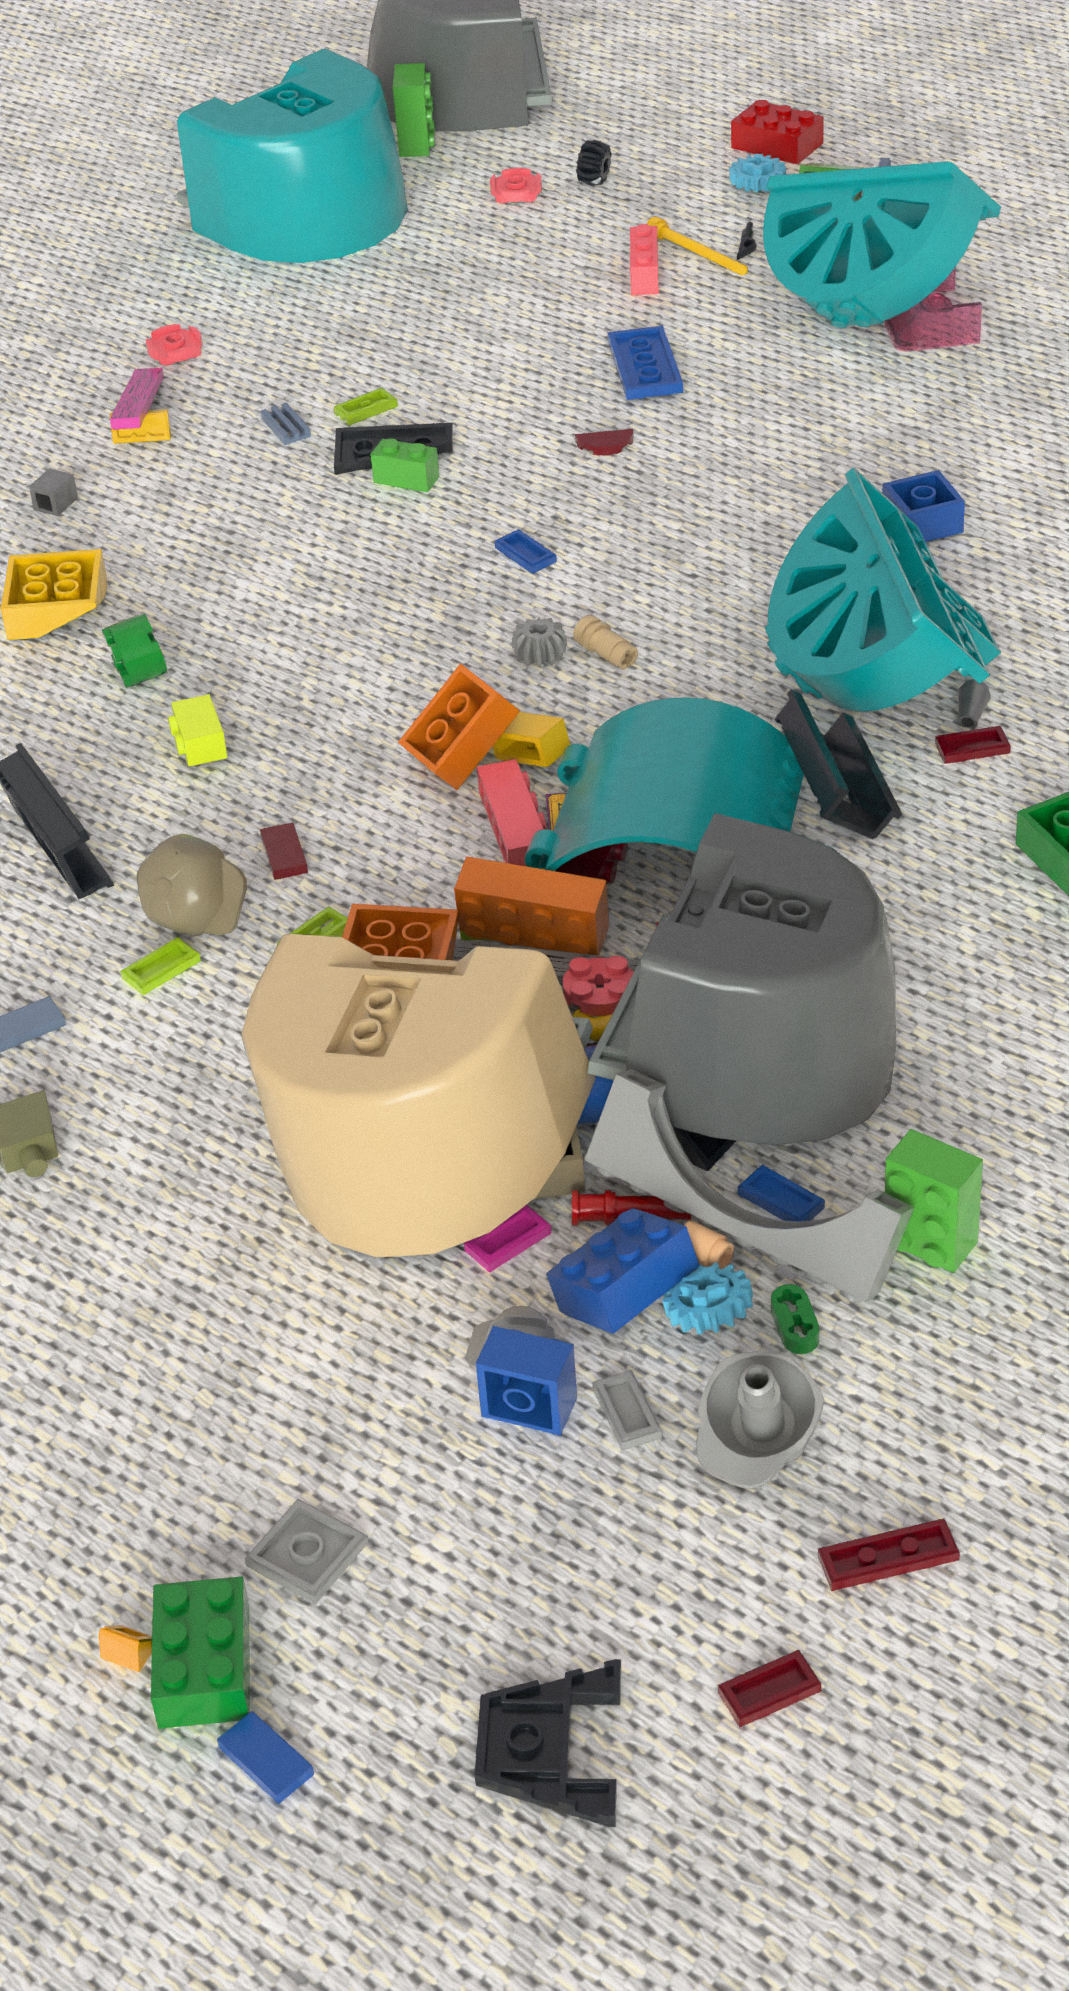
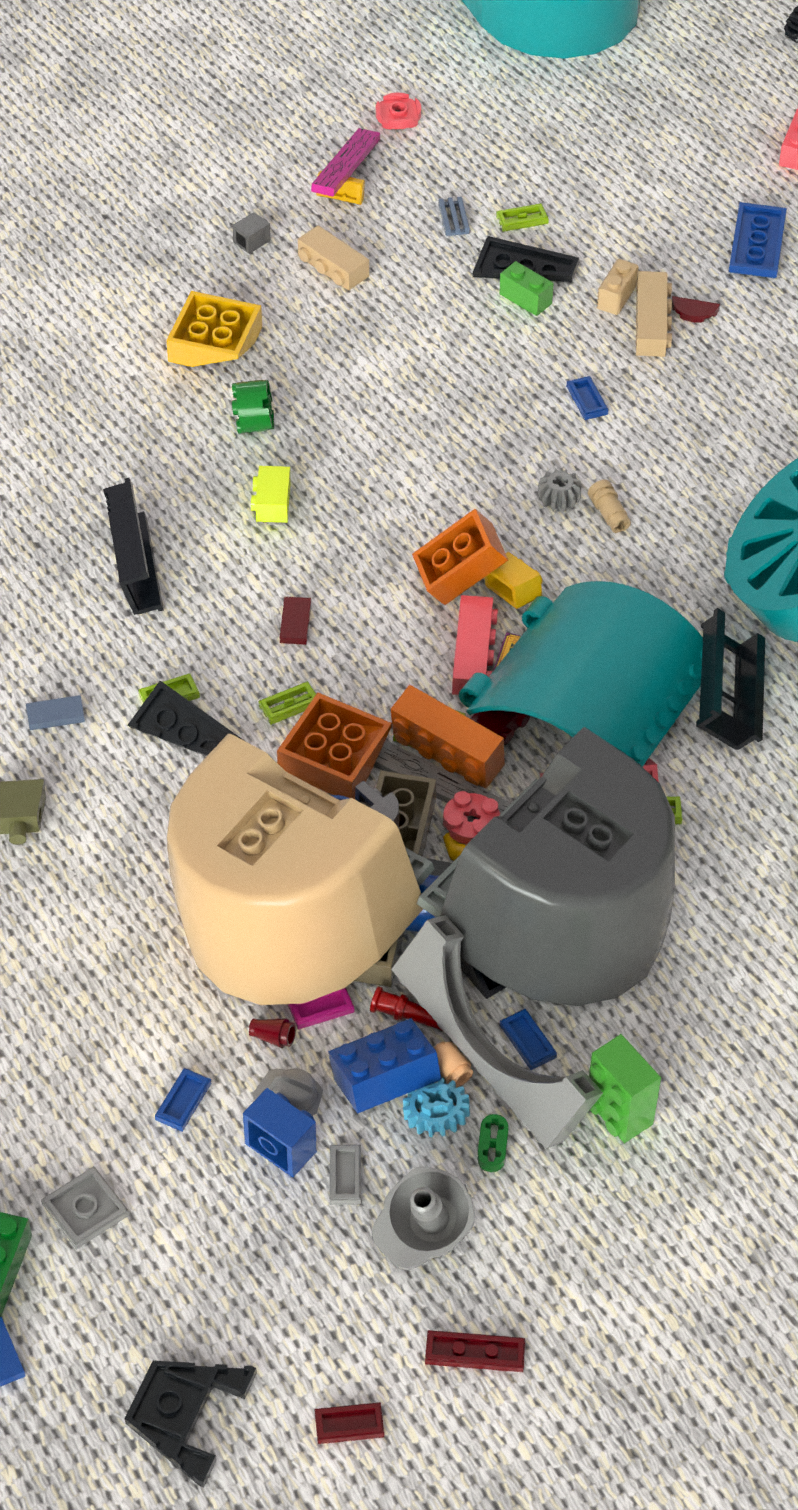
camera: 15 degrees right, 10 degrees up
dark tan piece [137,834,247,936] -> none
coral plate [490,168,542,203] -> none
none -> black wing [128,681,245,756]
none -> blue tile [155,1068,212,1132]
none -> dark red cone [249,1018,296,1048]
none -> tan brick [298,225,369,290]
none -> tan brick [596,259,638,315]
none -> tan brick [636,271,672,357]

